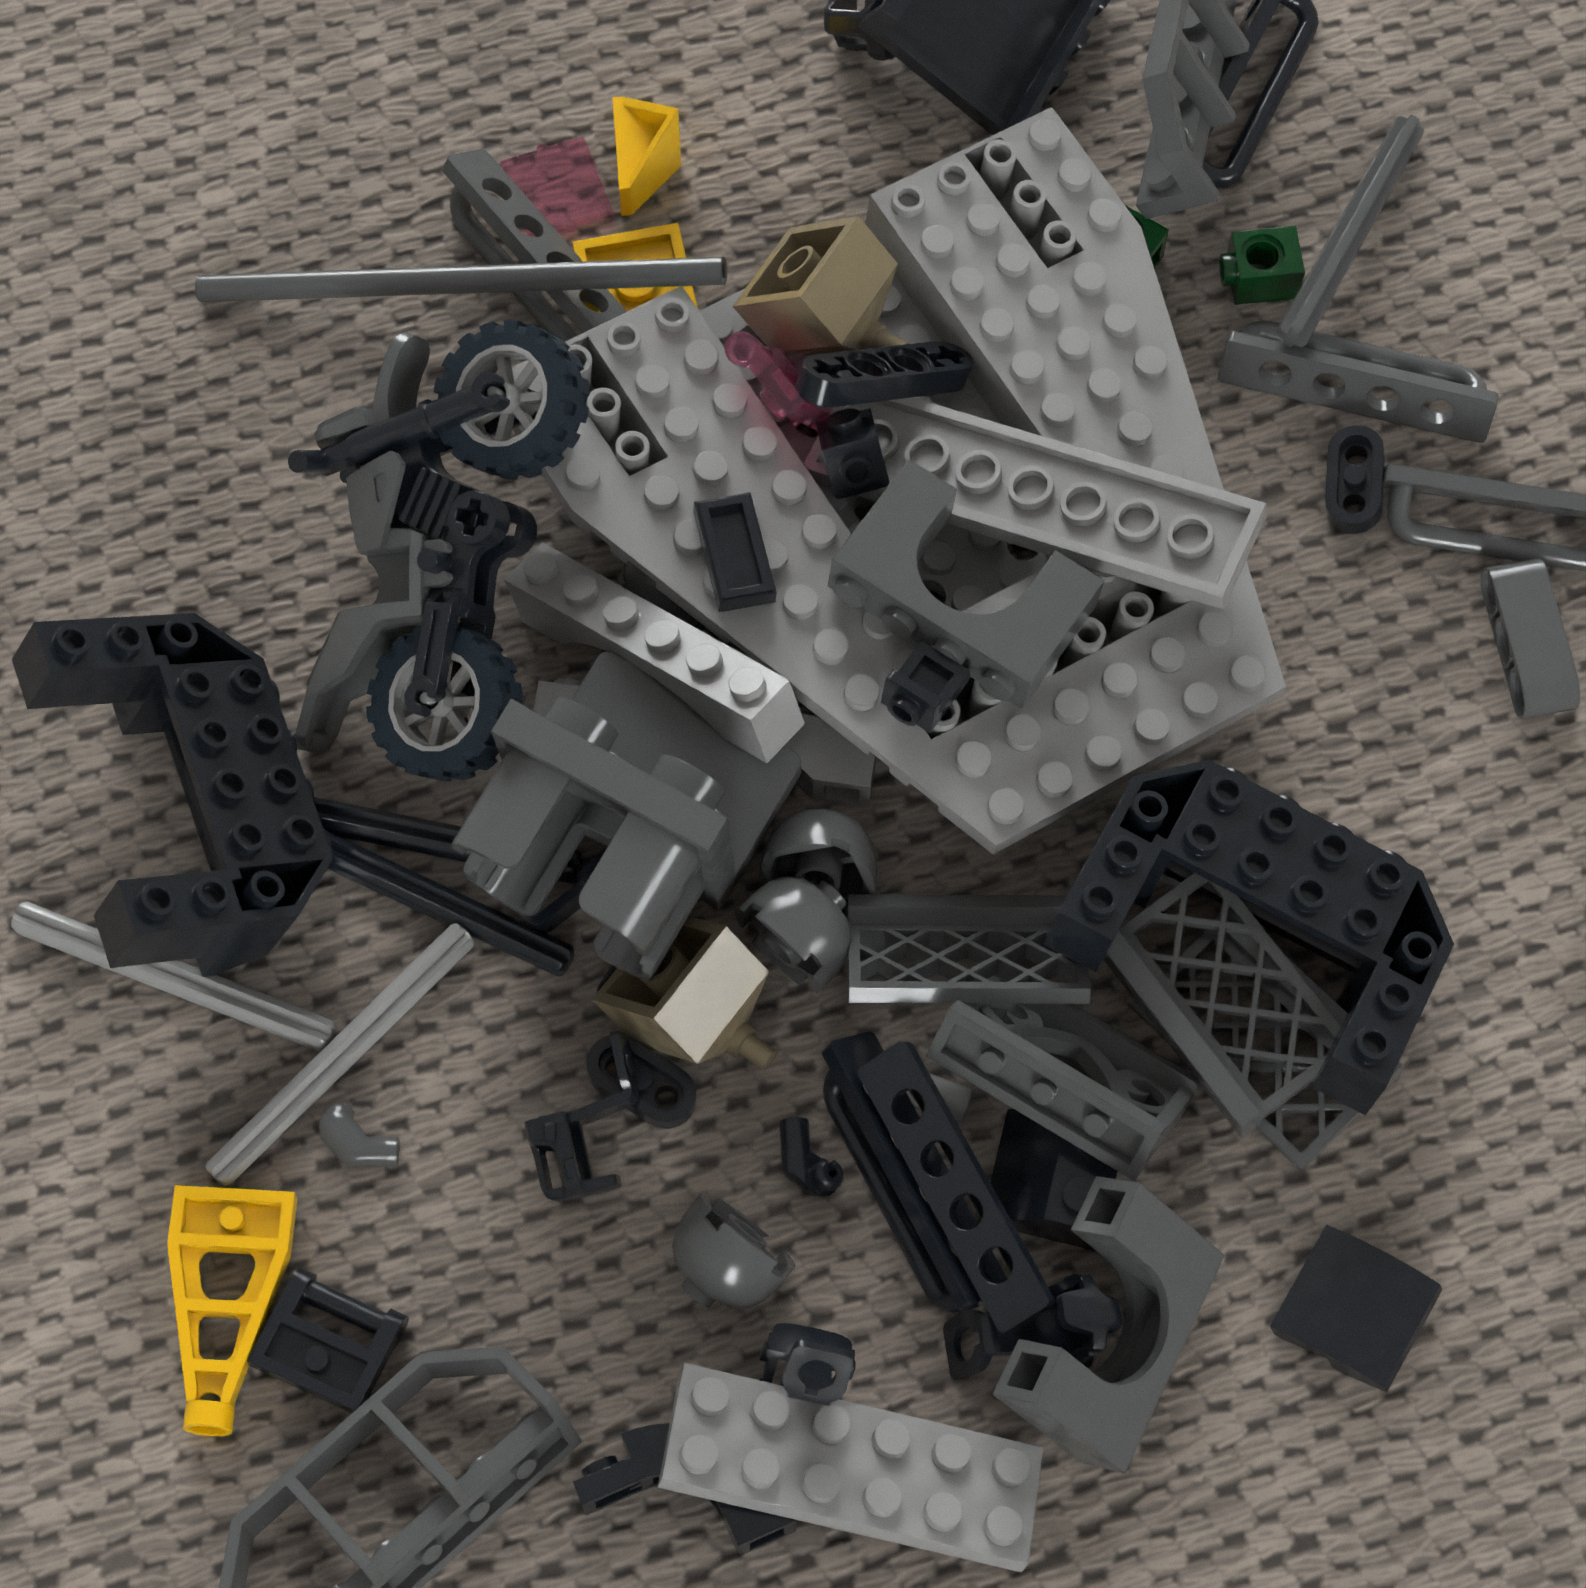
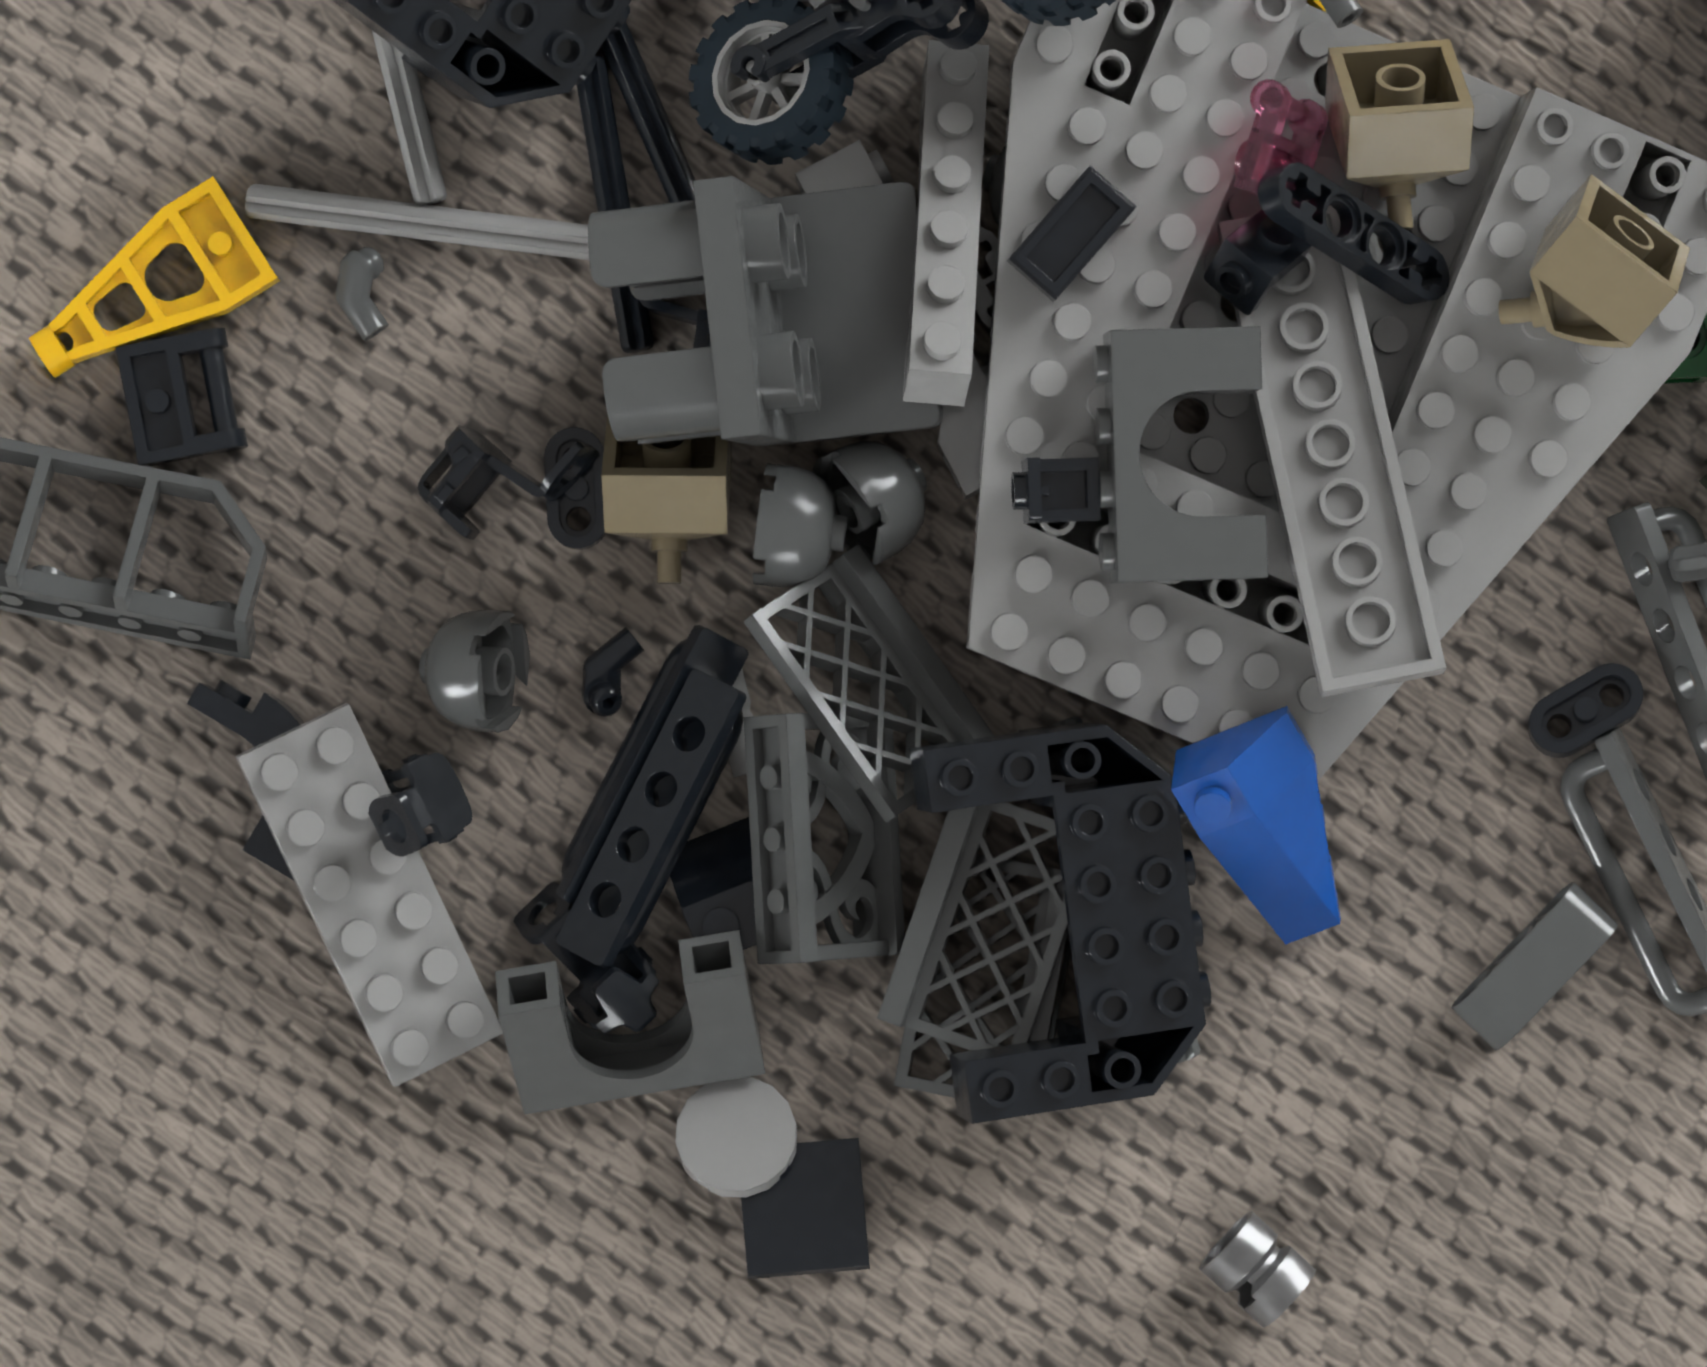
camera: 60 degrees right, 20 degrees up
none -> light grey tile [675,1077,797,1198]
none -> blue wedge [1171,706,1341,945]
none -> dark tan piece [1499,174,1690,348]

